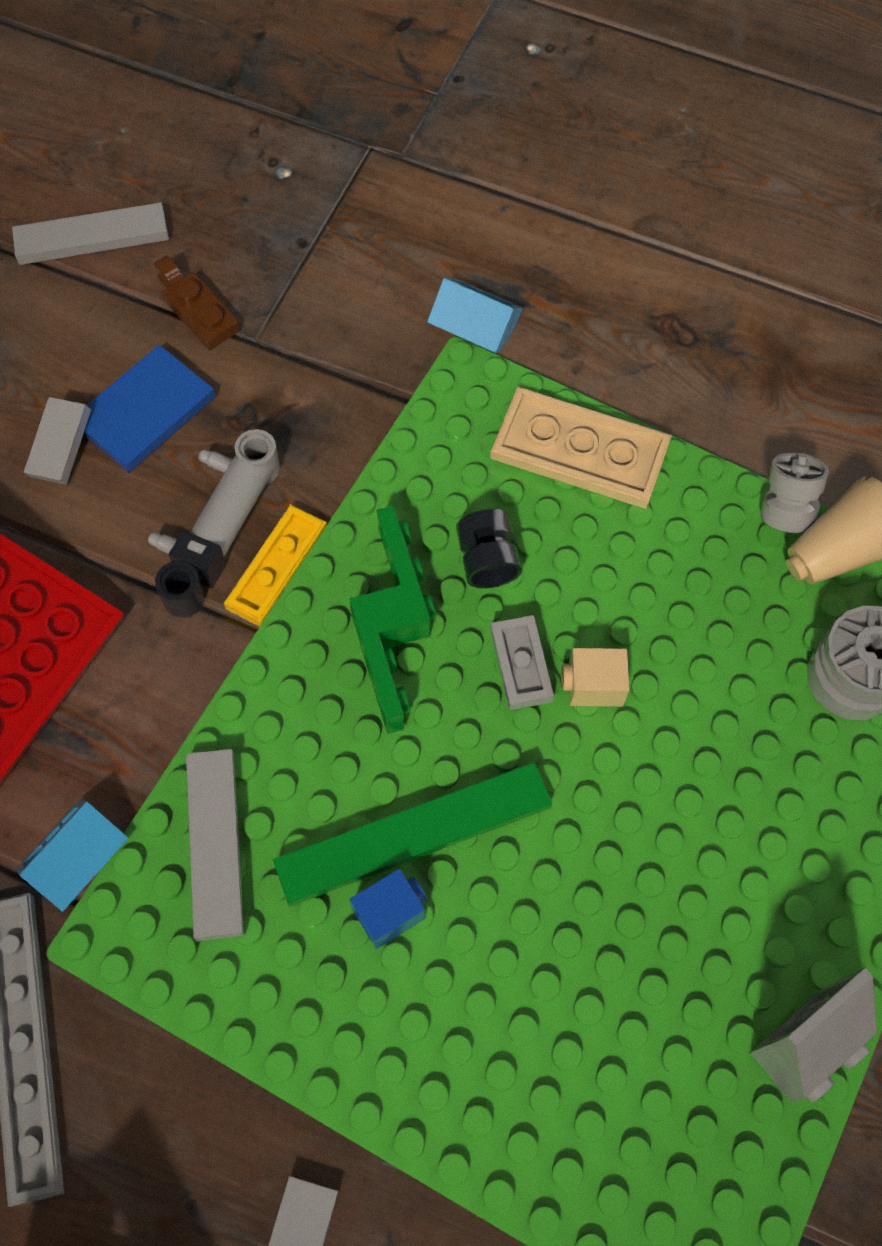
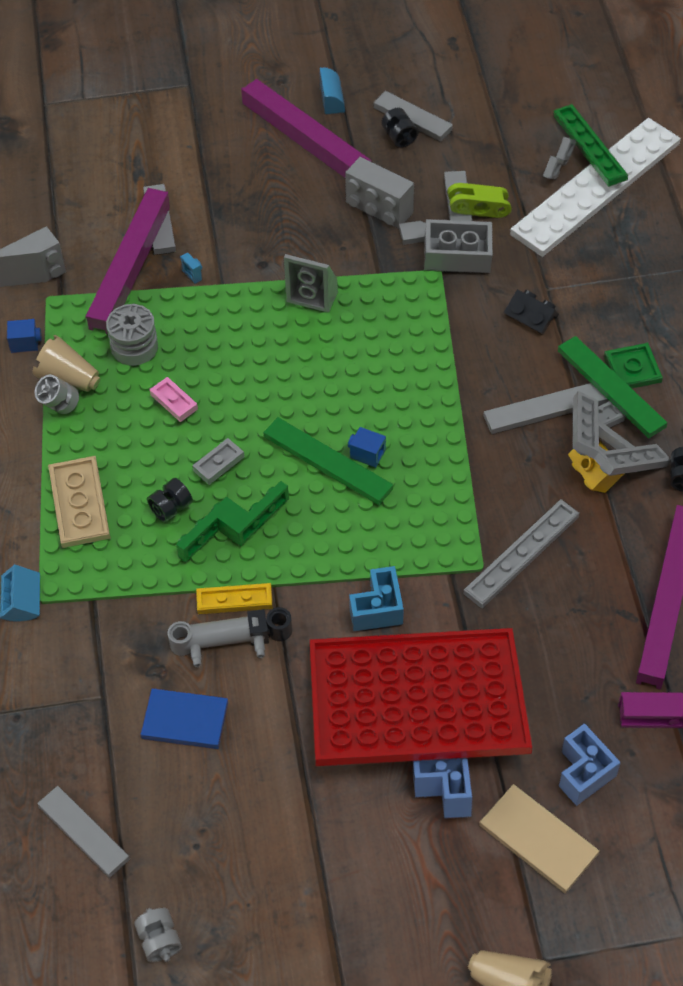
camera: 120 degrees left, 10 degrees down
dark azure brick [15,799,128,912] -> none
light grey tile [23,397,91,485] -> none
reddish brown plate [154,255,240,351] -> none
light grey tile [186,749,244,941] -> none
tan brick [561,648,629,707] -> none
none -> bright pink plate [149,377,198,422]
none -> dark azure brick [349,566,404,631]

